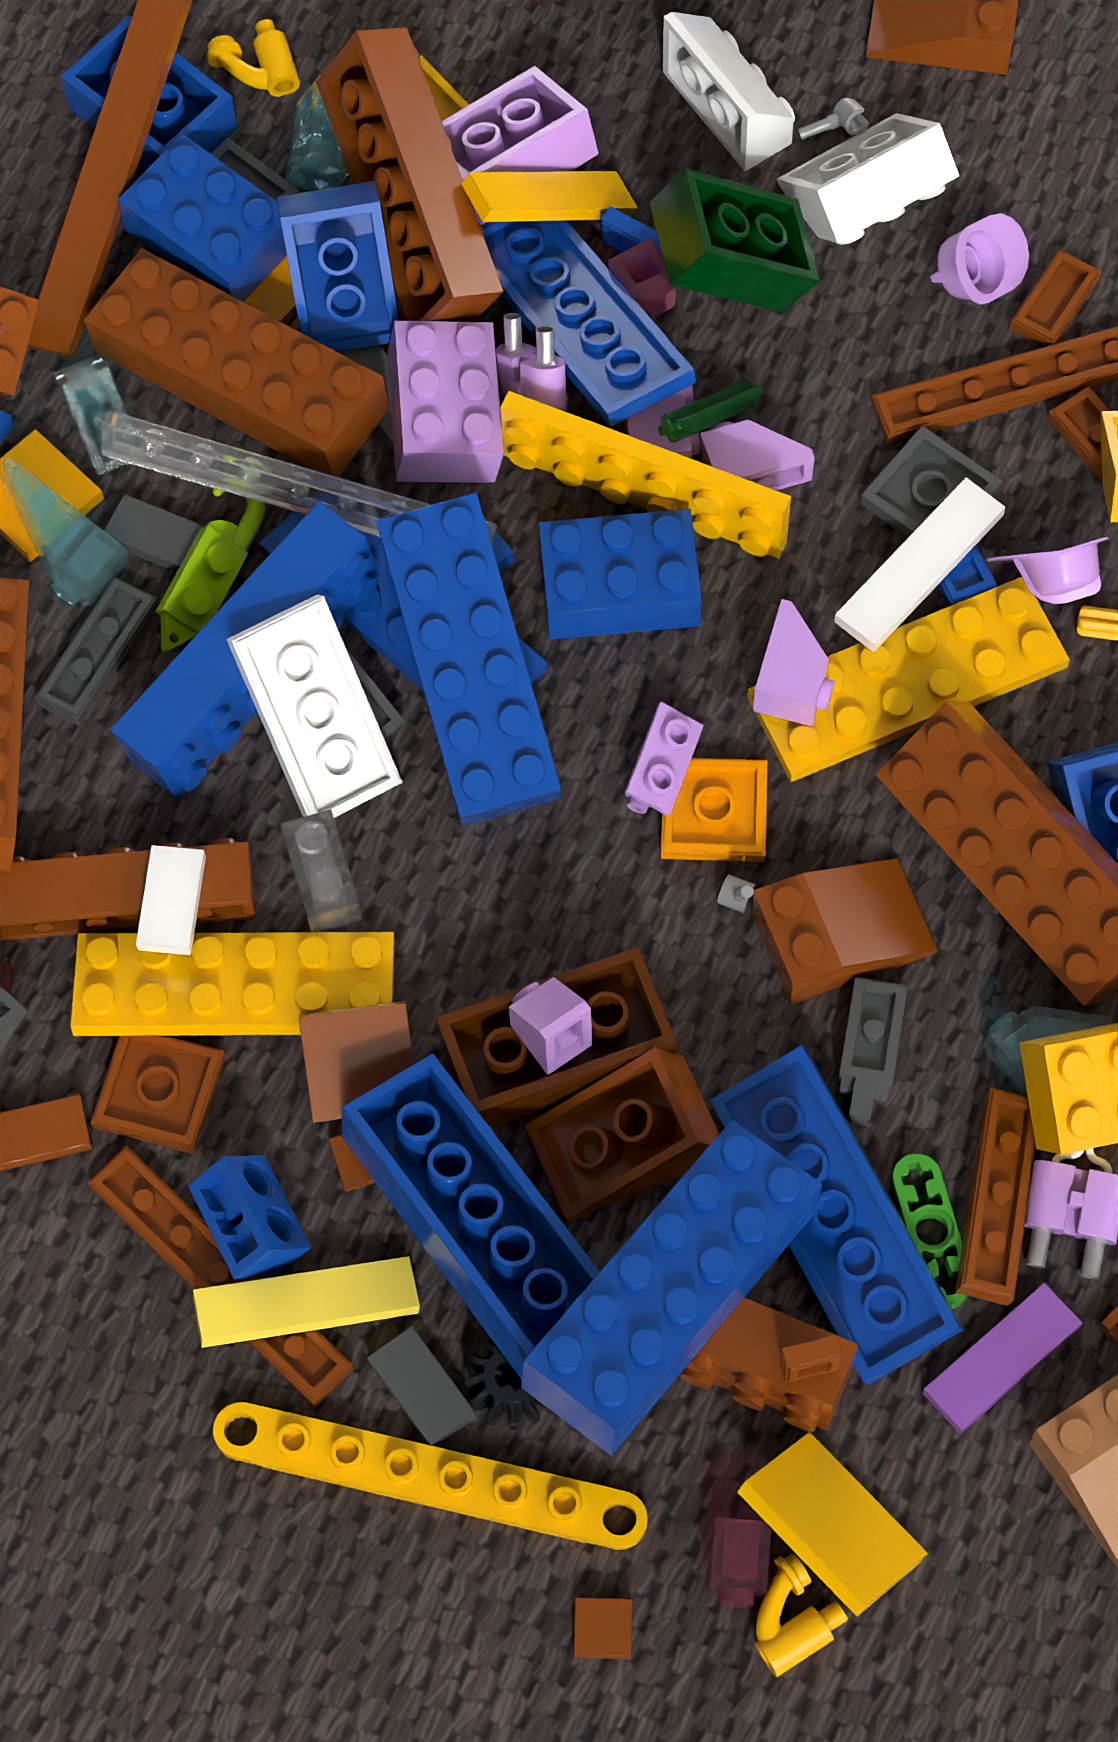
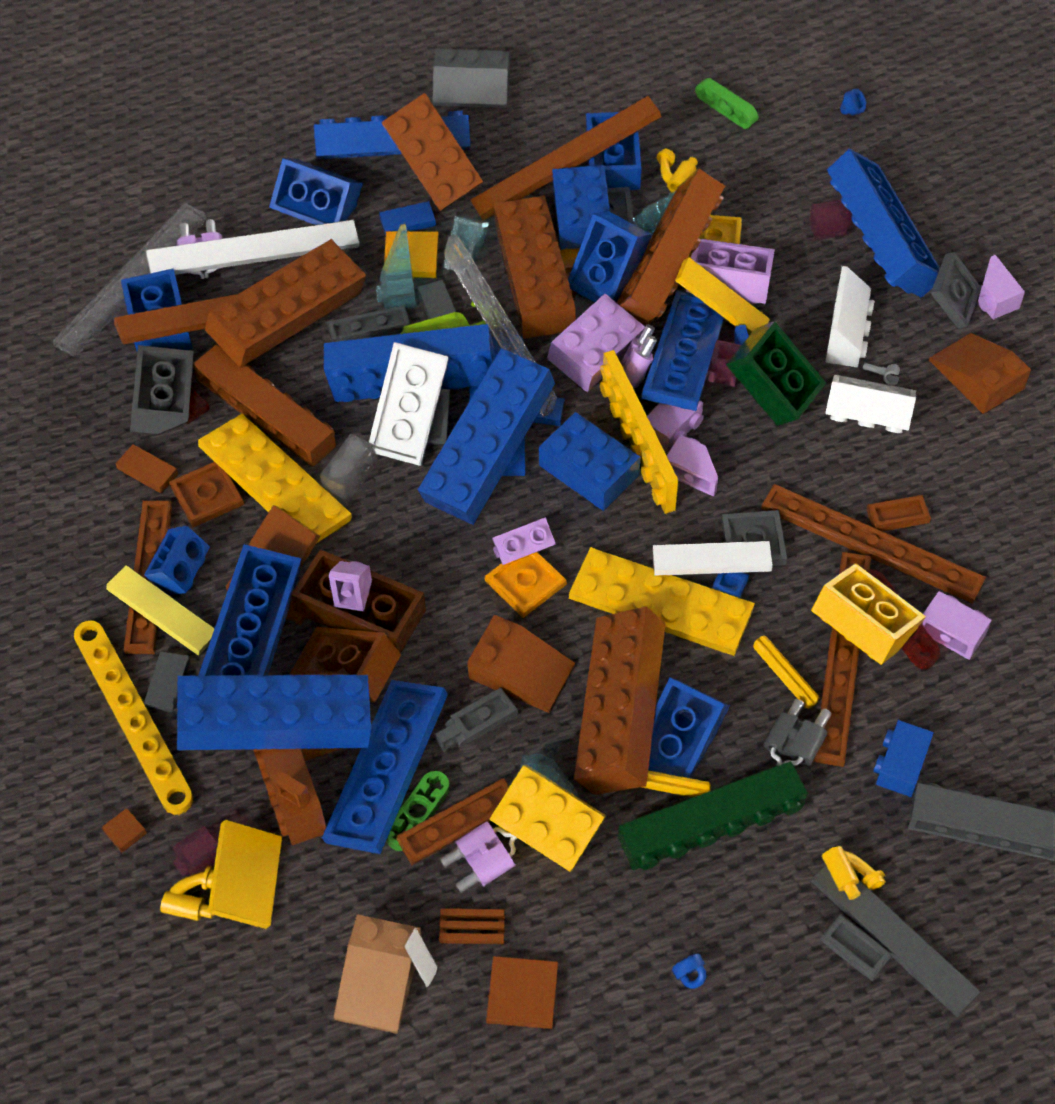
camera: 45 degrees right, 10 degrees down
white tile [136,845,206,955] -> none
dark green axle [658,379,762,443] -> none
light grey hand [717,874,756,913] -> none
lavender slope [753,599,835,726] -> none
medium lavender tile [922,1283,1083,1434] -> none
lavender piece [930,213,1029,305] -> none
lavender piece [986,537,1109,604] -> none

